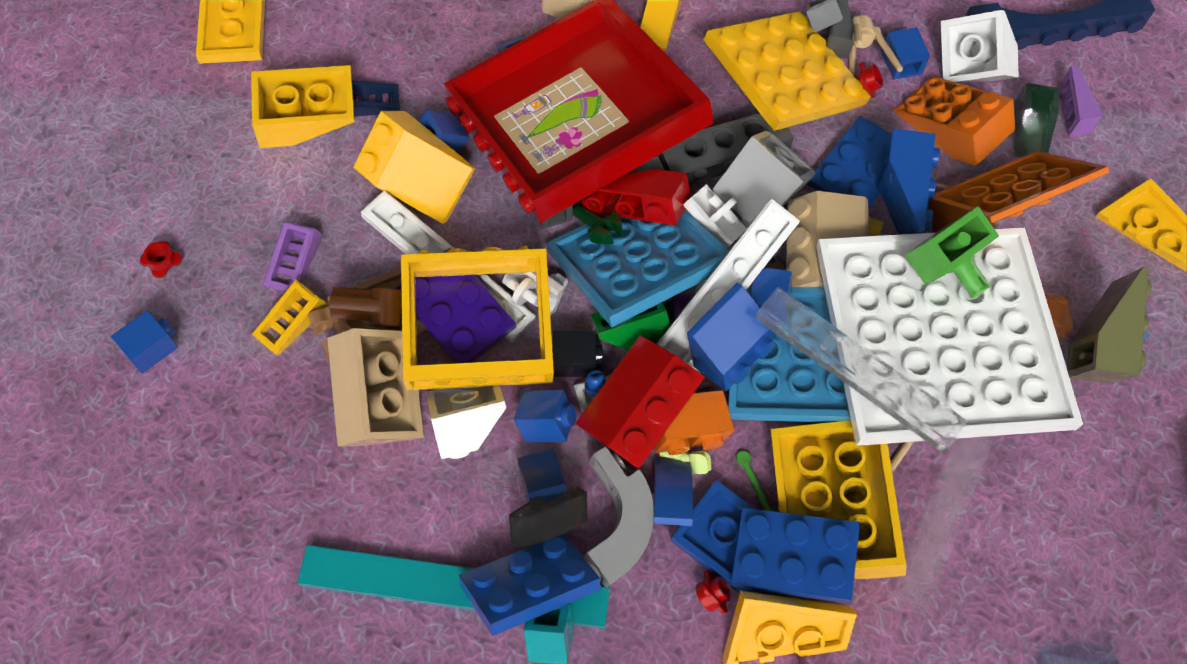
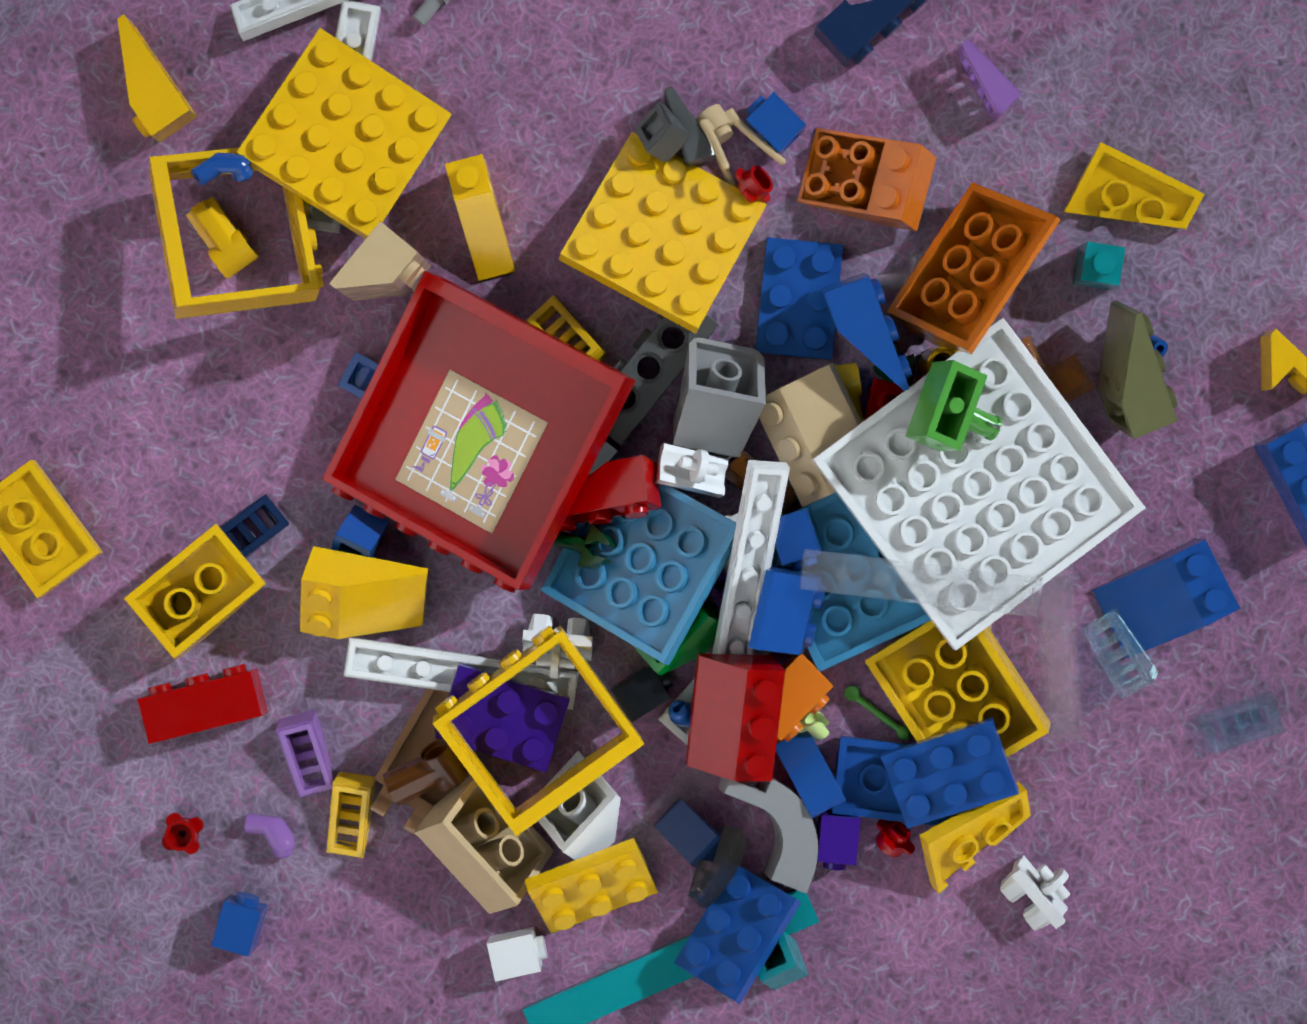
camera: 30 degrees left, 25 degrees up
blue brick [513,390,576,442] -> none
white slope [941,10,1019,83] -> none
clear green slope [1013,83,1059,157] -> none
none -> red brick [137,664,268,744]
none -> medium lavender arm [244,813,295,858]
none -> white brick [487,927,548,982]
none -> yellow plate [525,838,658,934]
none -> dark purple brick [817,811,861,870]
none -> teal brick [1072,241,1126,290]
none -> clear light blue slope [1082,609,1159,699]
none -> blue slope [1092,538,1241,658]

